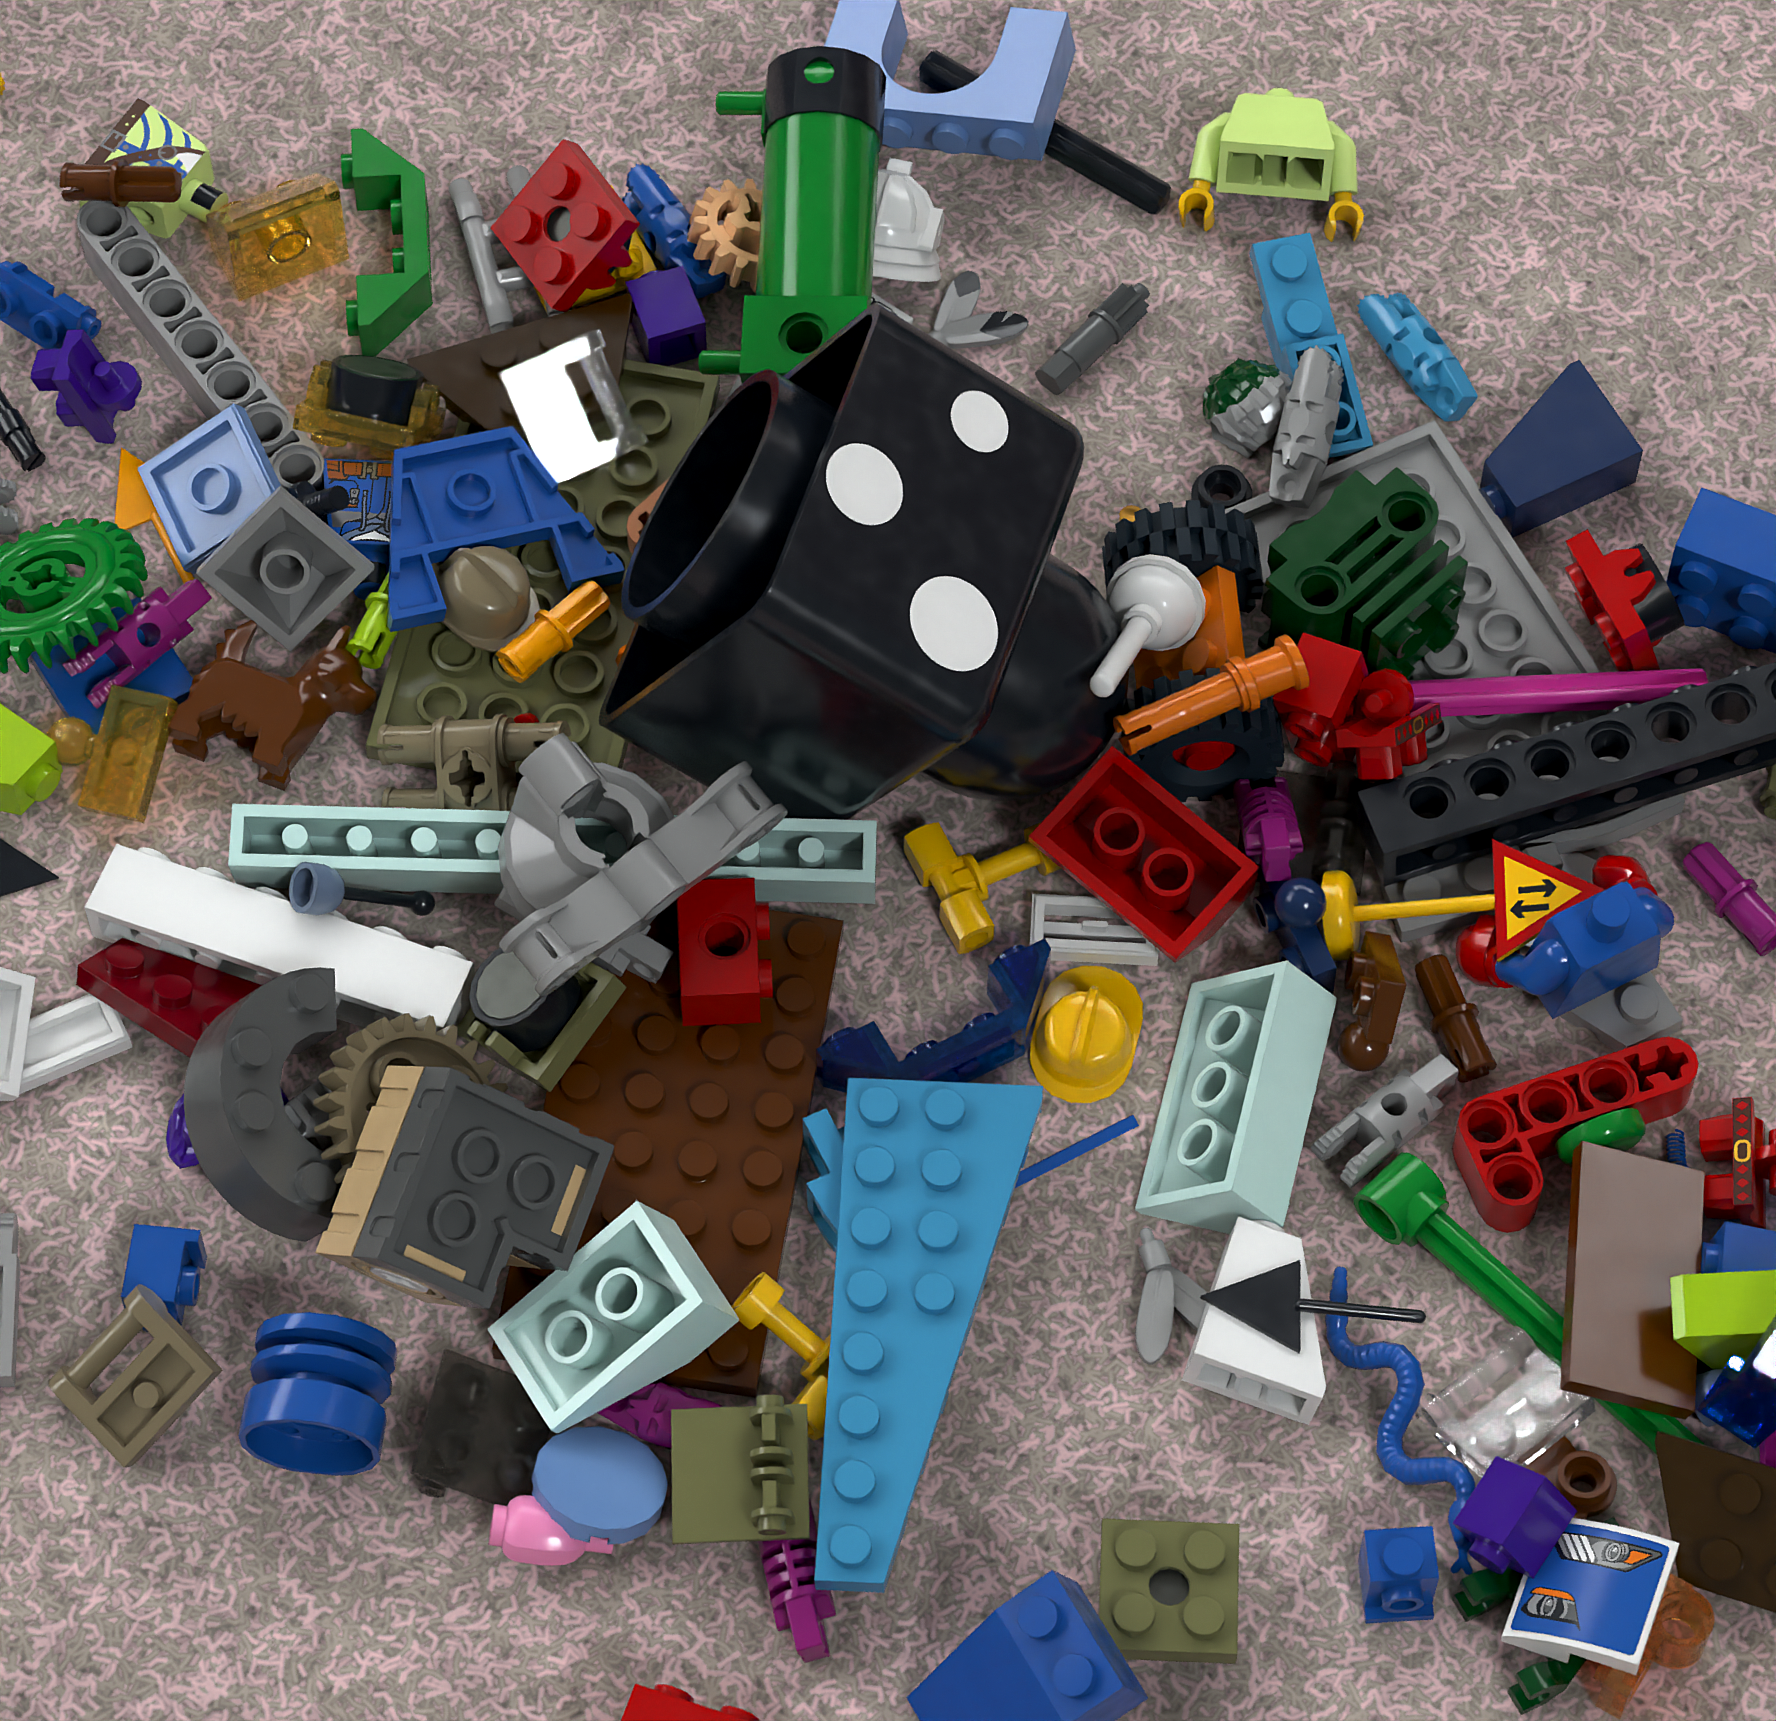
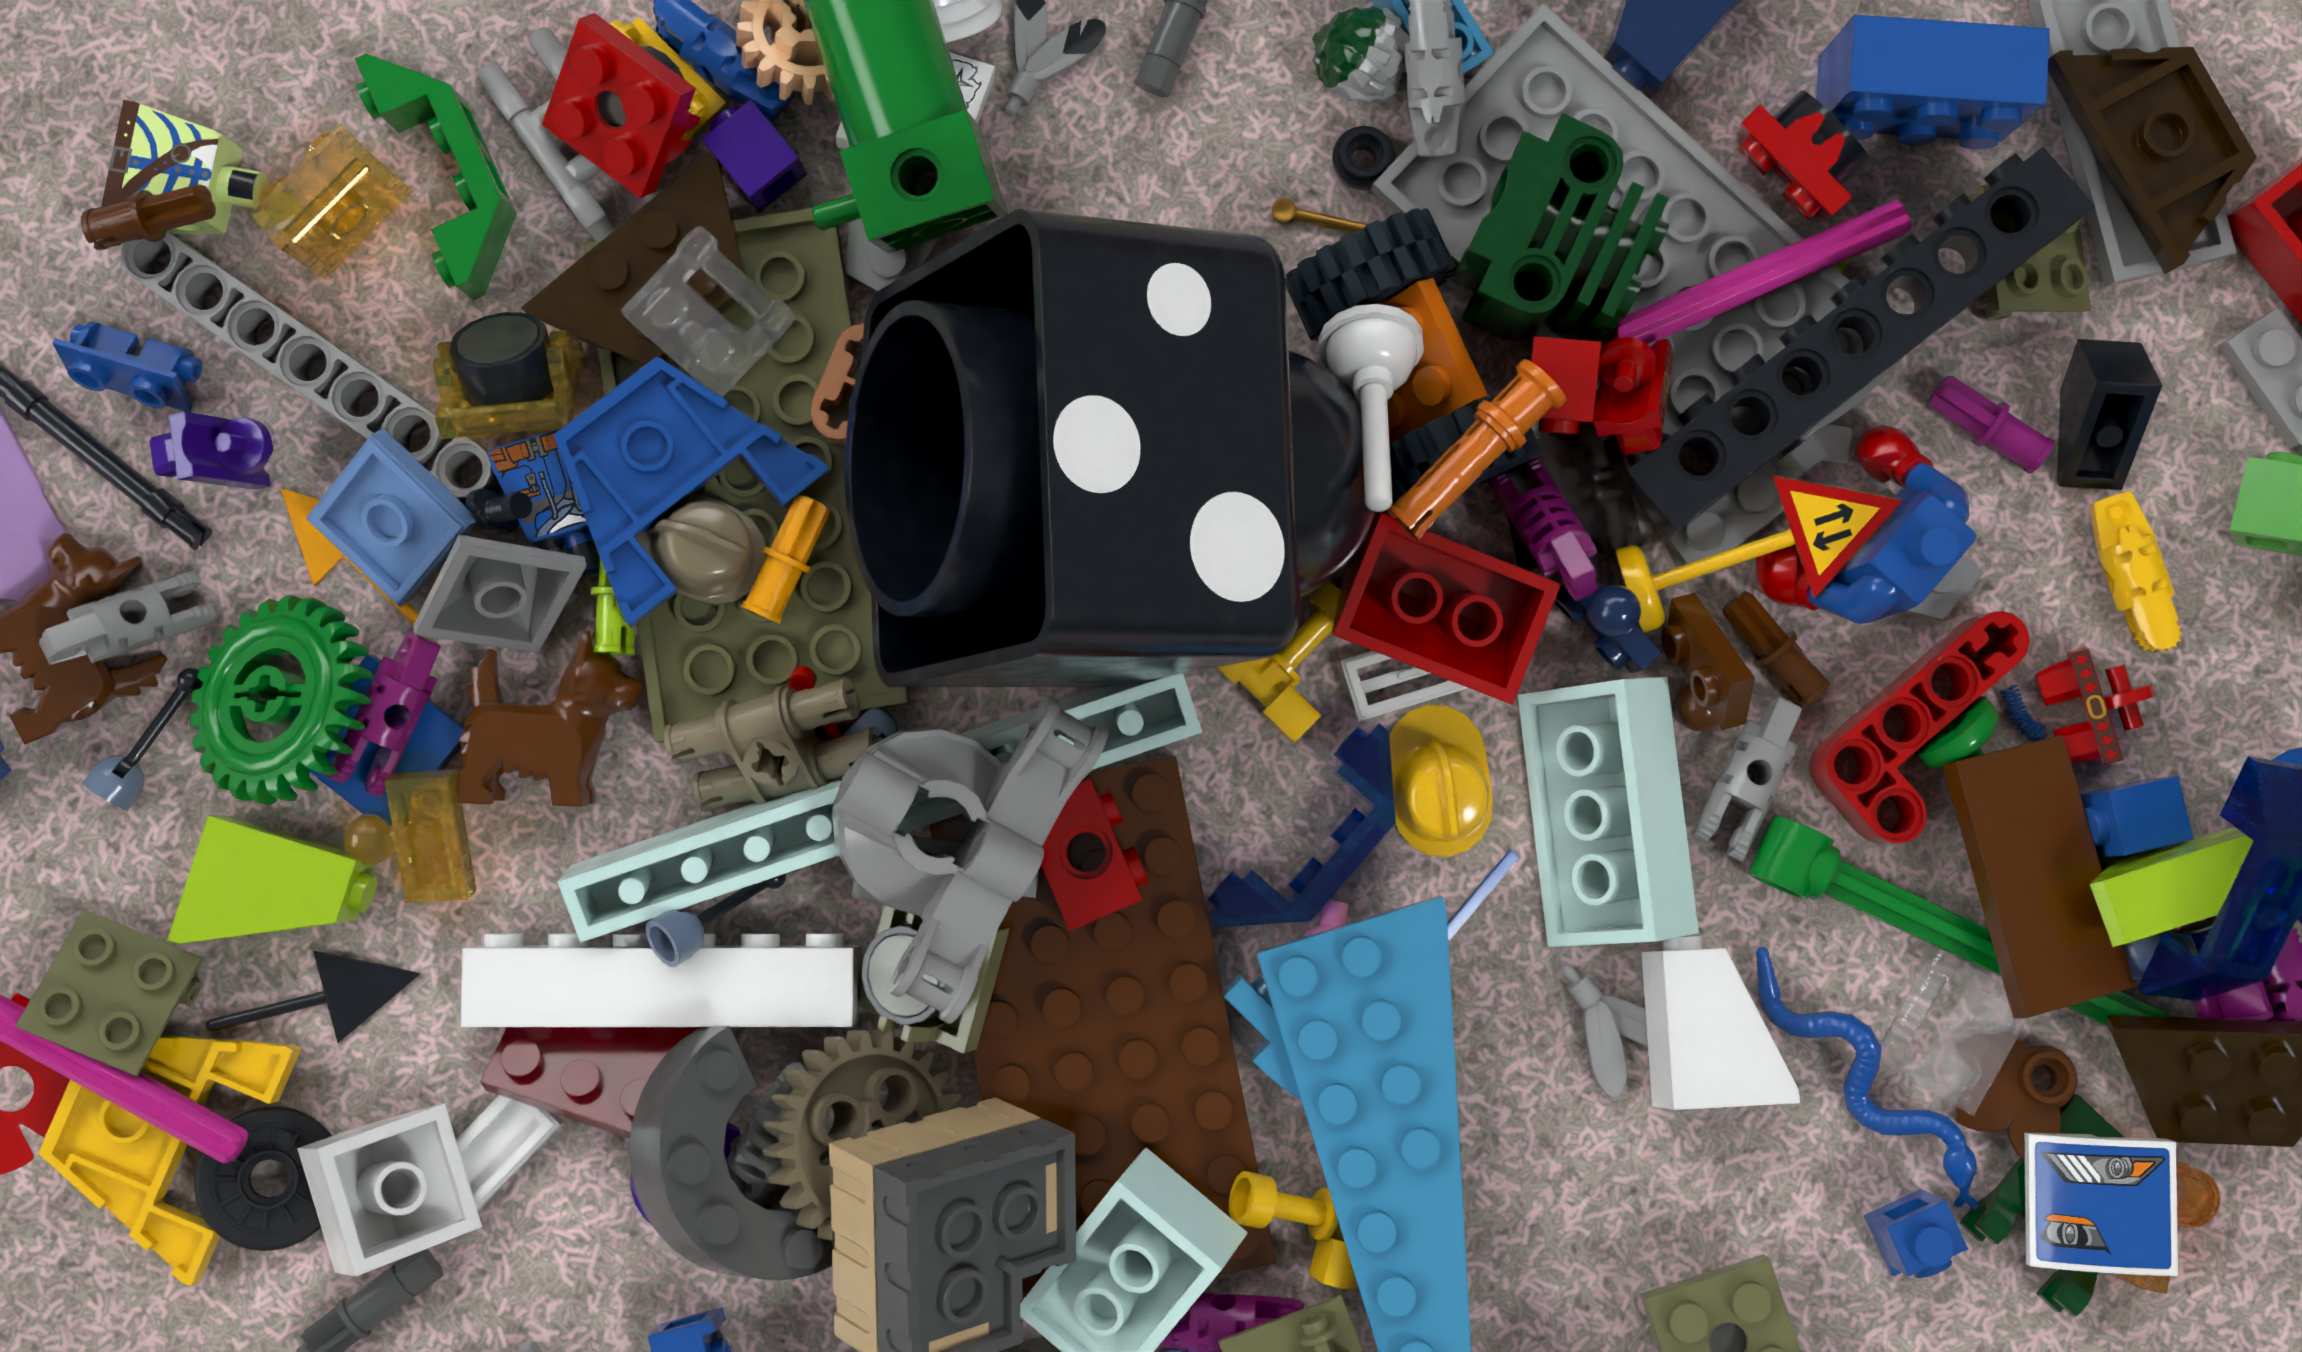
camera: 20 degrees left, 25 degrees up
black piece [1200,1259,1426,1354] -> none
dark purple brick [1453,1456,1577,1579] -> none

